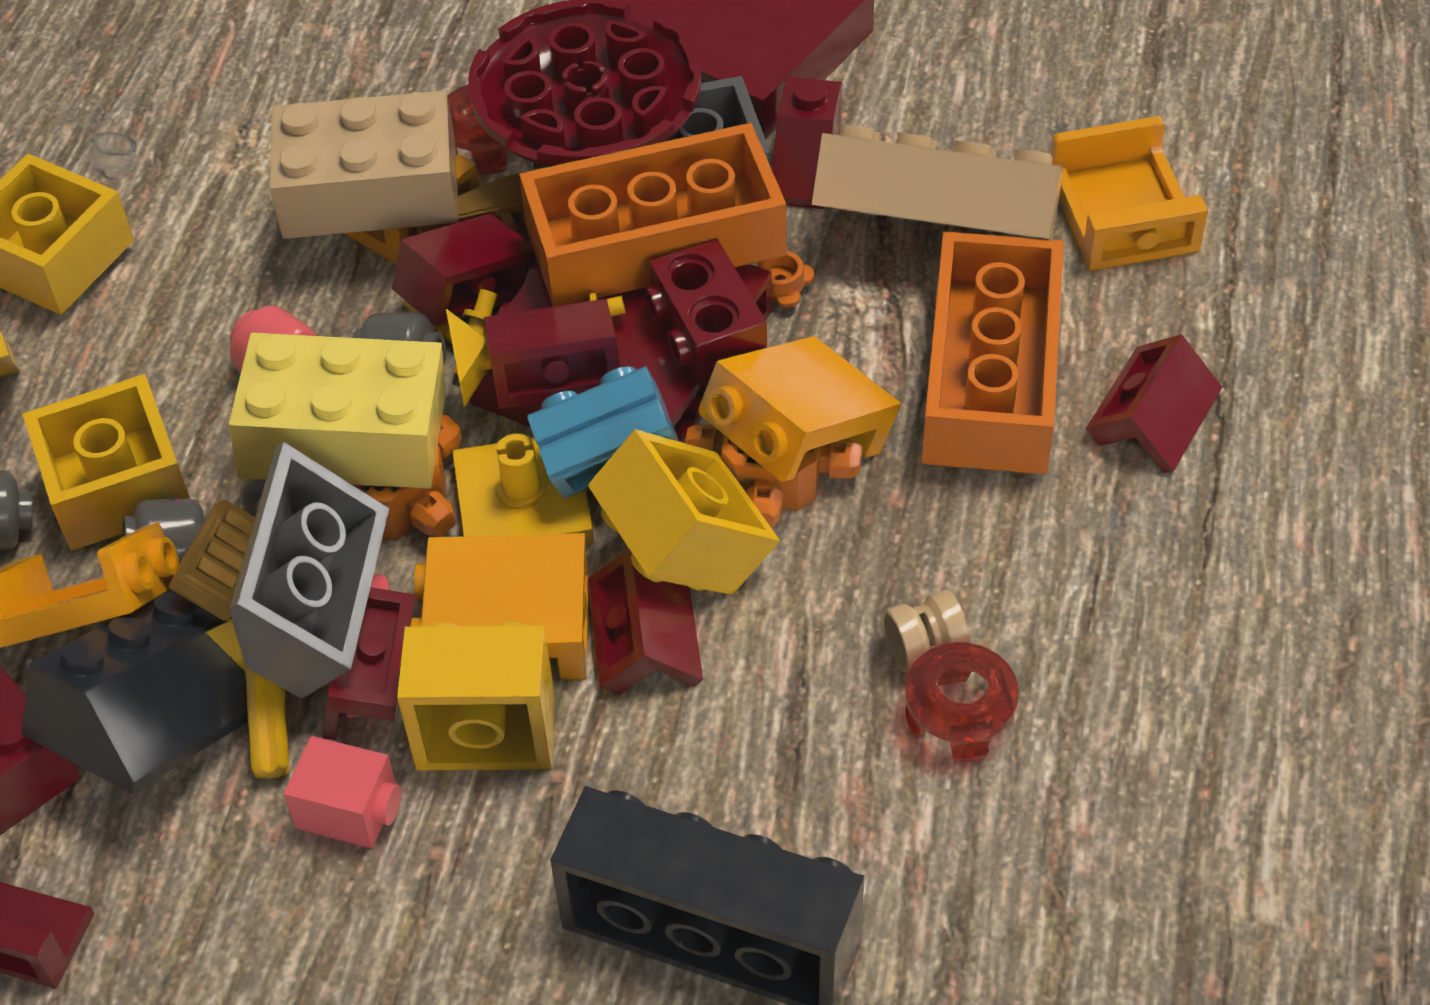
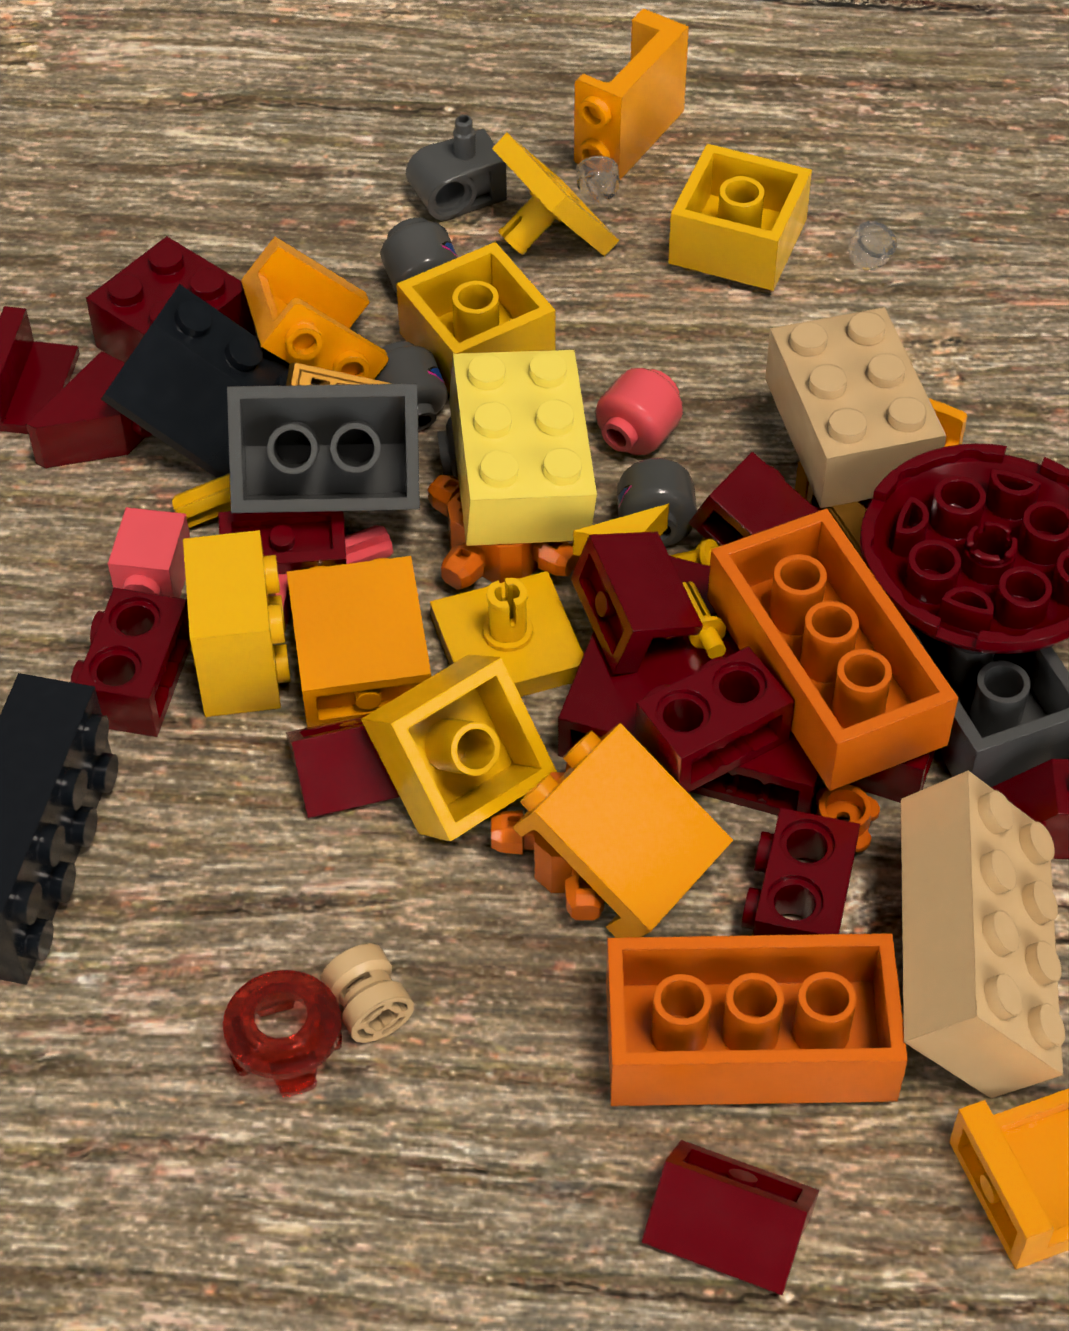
camera: 80 degrees right, 0 degrees up
dark azure brick [527,366,679,498] -> none
none -> dark red slope [26,351,152,468]
none -> dark red brick [70,588,191,737]
none -> dark red brick [741,808,861,935]

